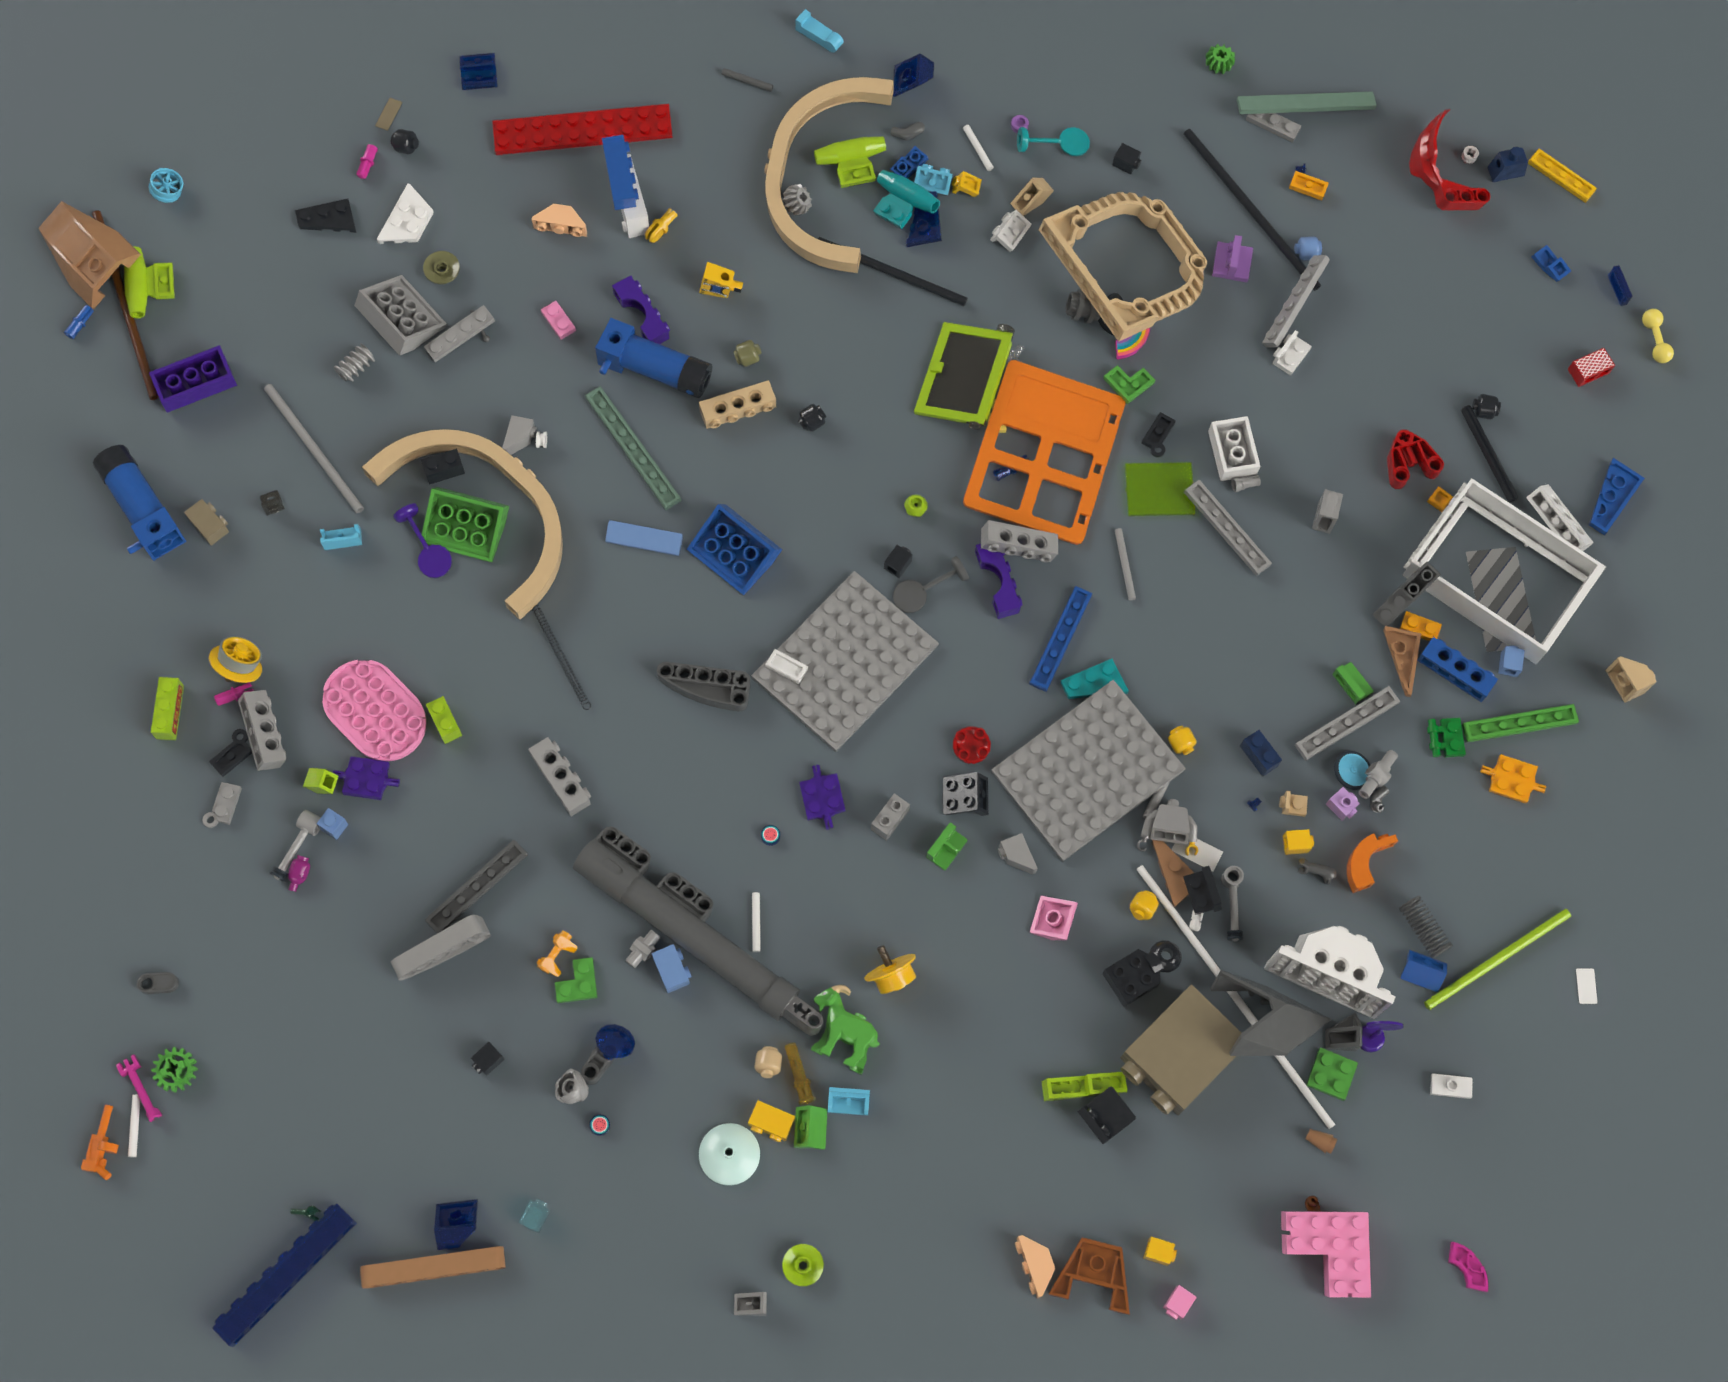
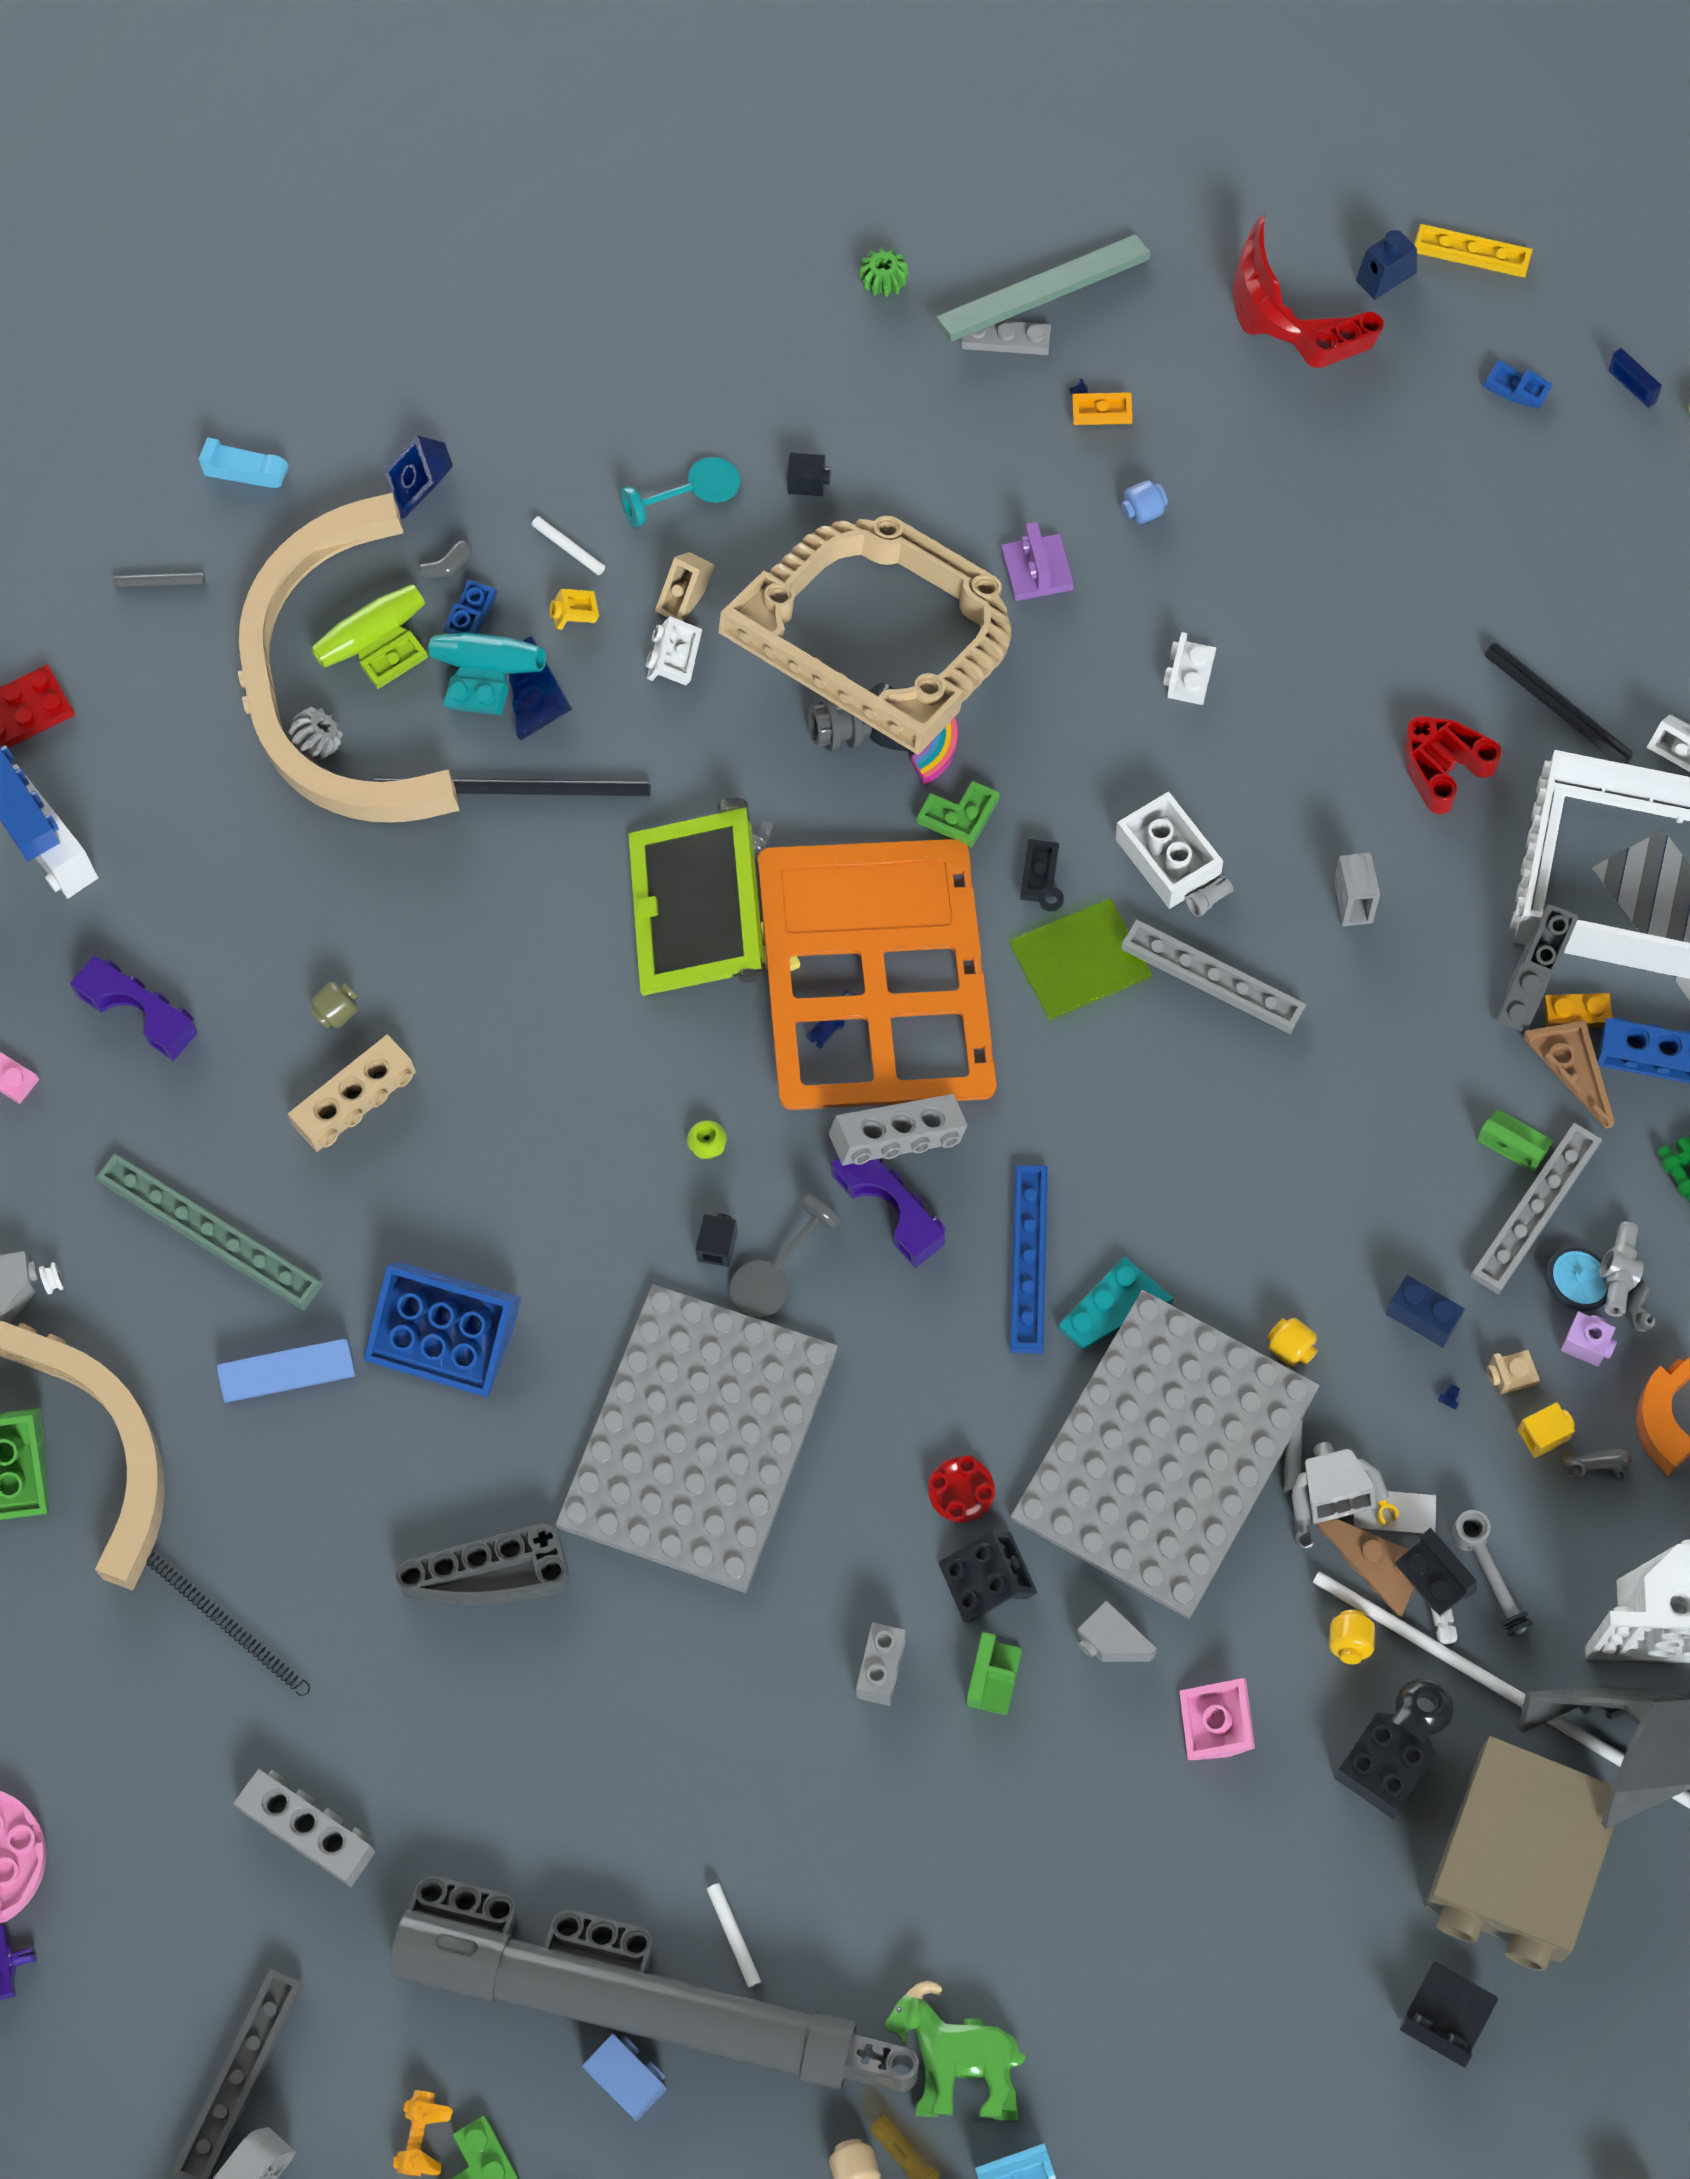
camera: 15 degrees left, 5 degrees down
lime piece [426,696,462,744] -> none
blue piece [595,318,713,398] -> none
light grey axle [625,930,660,969] -> none
yellow arm [645,208,678,243] -> none
yellow torso [699,262,743,298] -> none
tile [761,825,781,846] -> none
white tile [765,649,808,684] -> none
black head [798,404,827,431] -> none
dark purple plate [799,765,846,830] -> none
yellow piece [864,945,916,994] -> none
medium azure bracket [914,164,953,196] -> none
medium lavender tile [1011,115,1029,133] -> none
lime slope [1041,1072,1128,1101] -> none
light grey bar [1115,528,1136,600] -> none
black piece [1184,129,1321,291] -> none
light grey plate [1262,255,1330,347] -> none
light orange tile [1427,486,1454,512] -> none
white bush [1461,146,1479,164] -> none
black head [1472,394,1501,420] -> none
red panel [1568,348,1615,387] -> none

